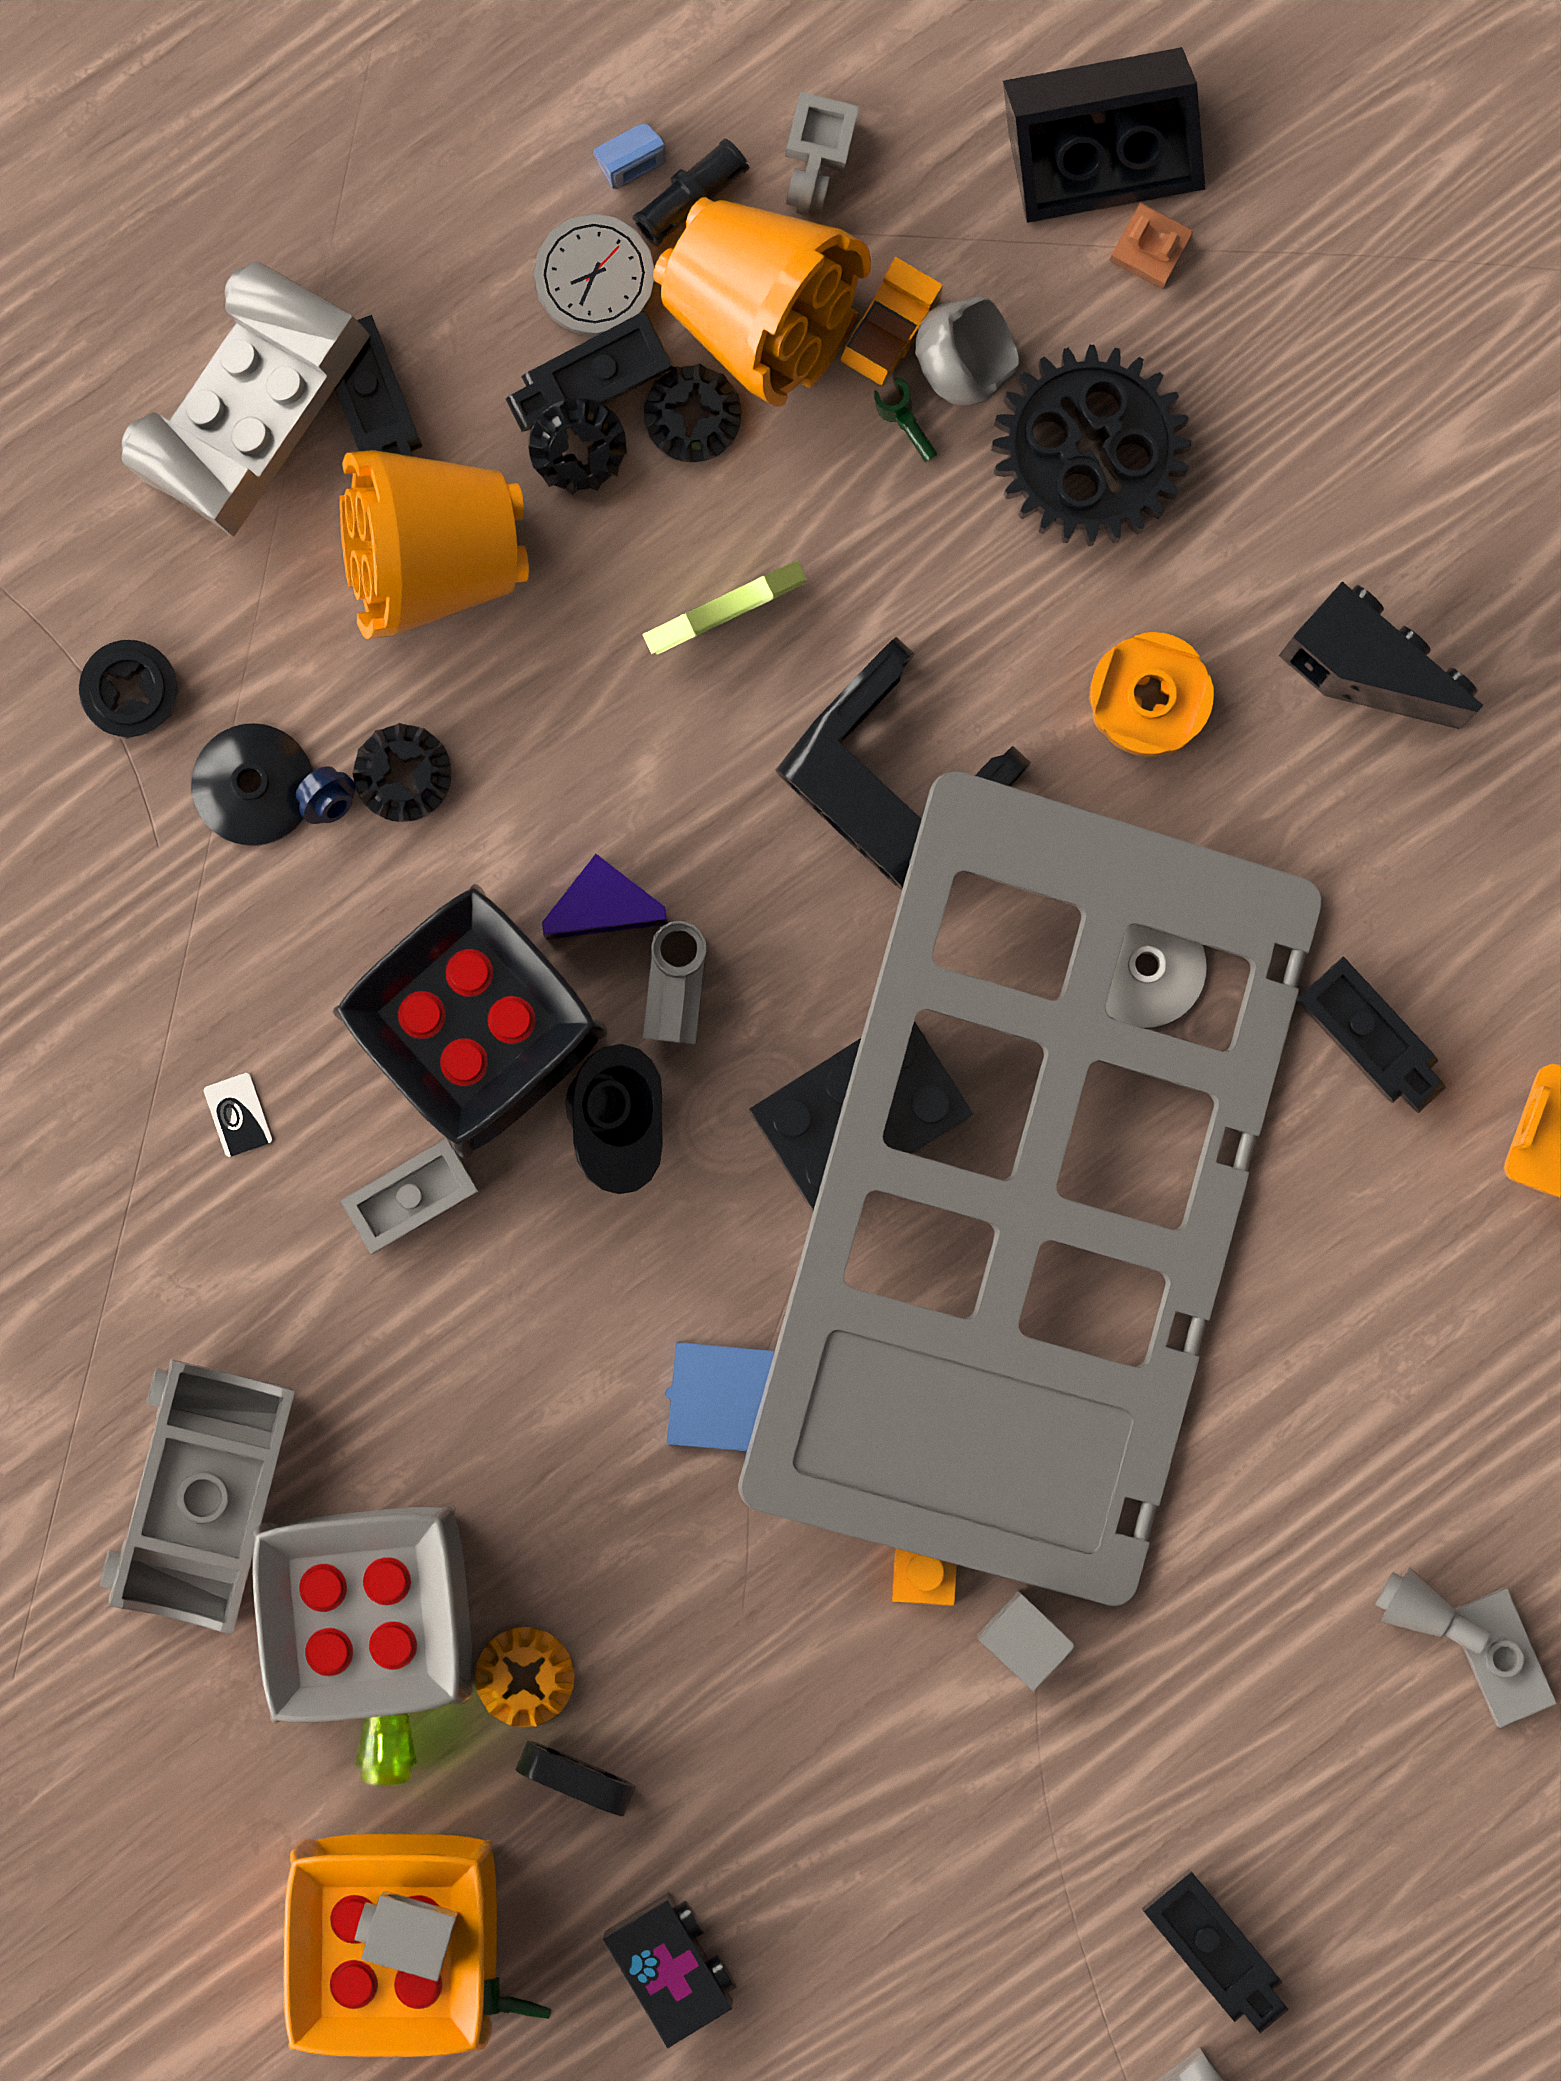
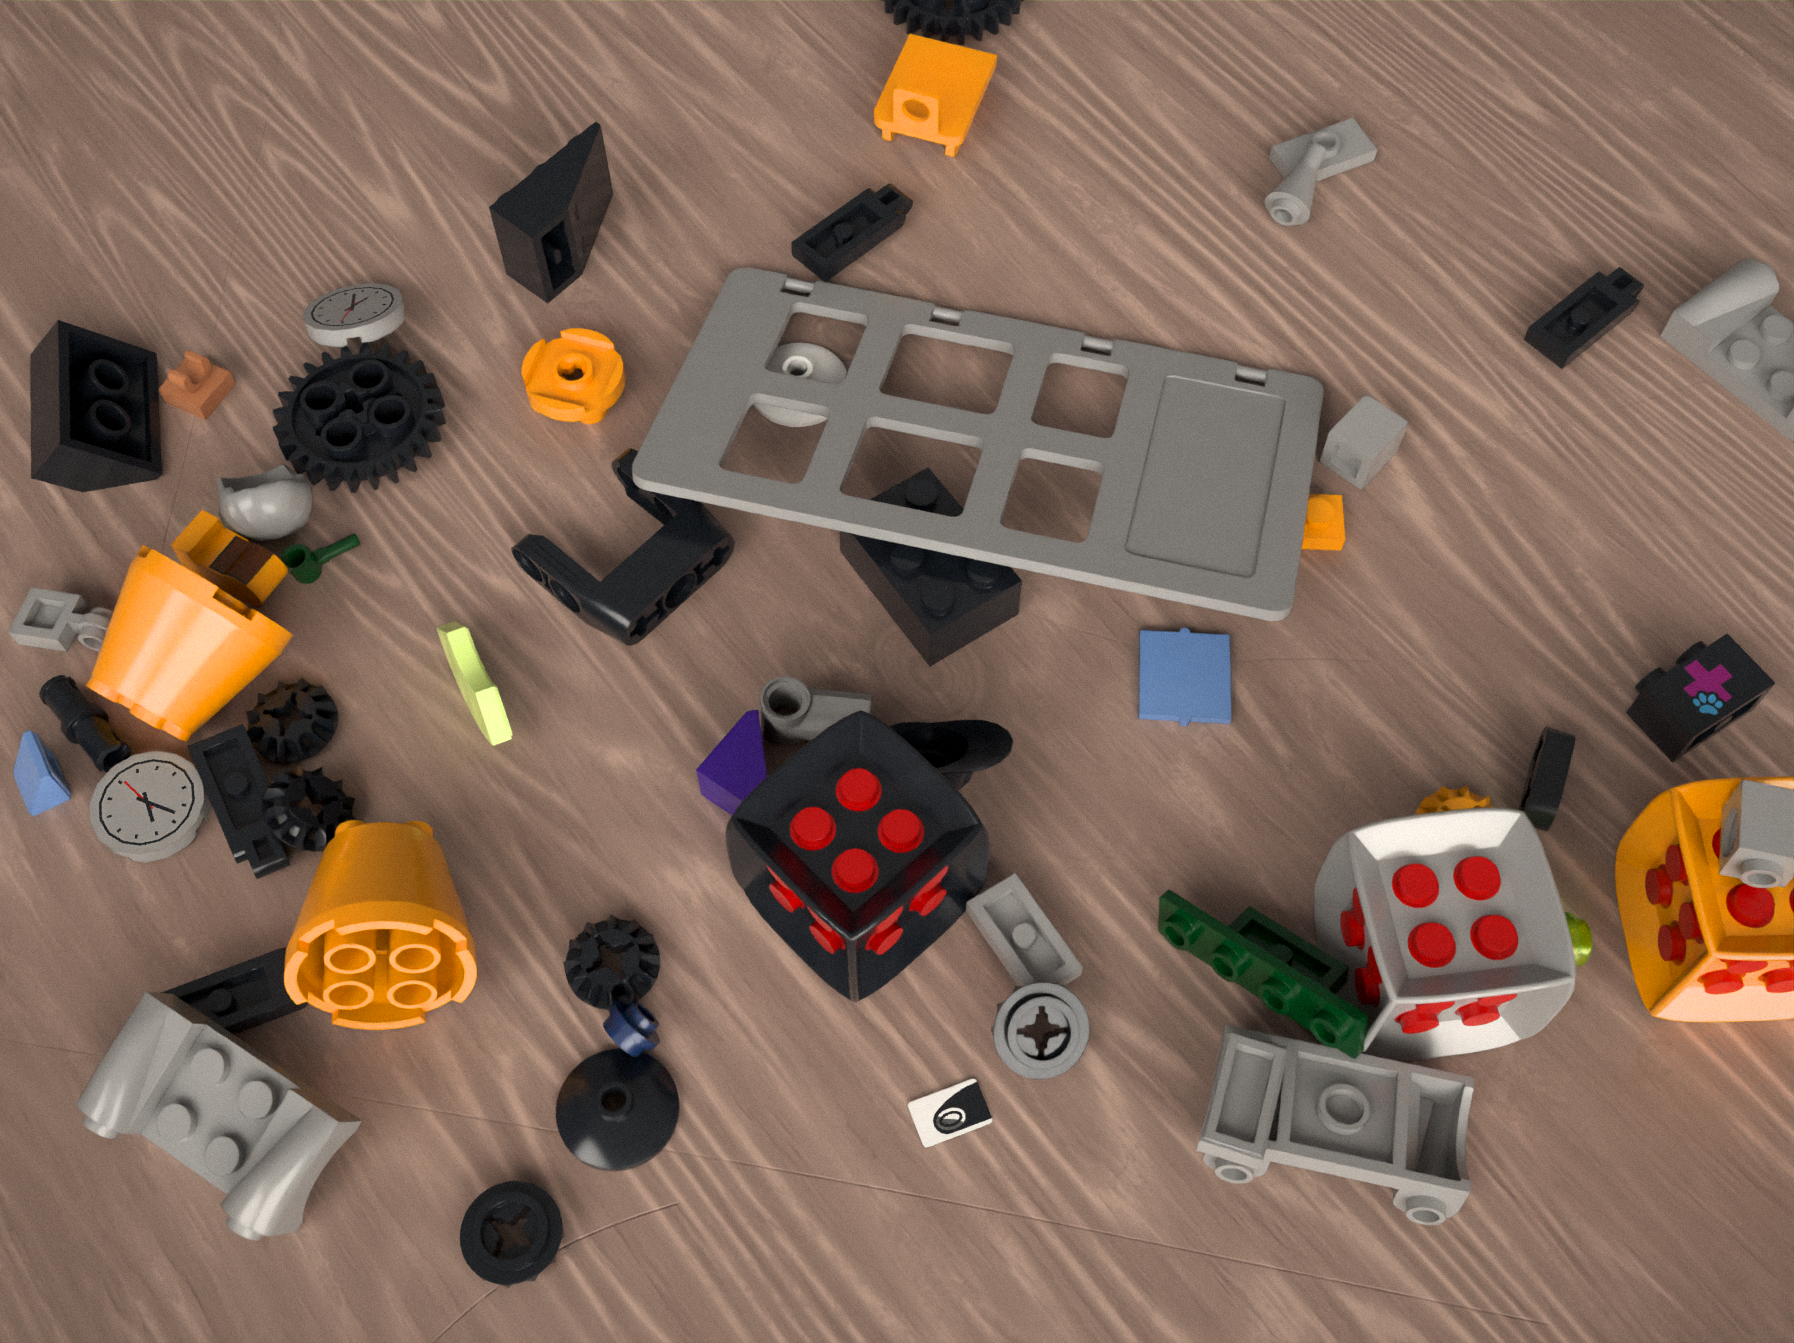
camera: 90 degrees left, 25 degrees down
none -> light grey tile [302,283,406,347]
none -> gear [991,979,1090,1079]
none -> dark green bracket [1158,890,1369,1059]
none -> light grey tile [1196,1030,1289,1170]

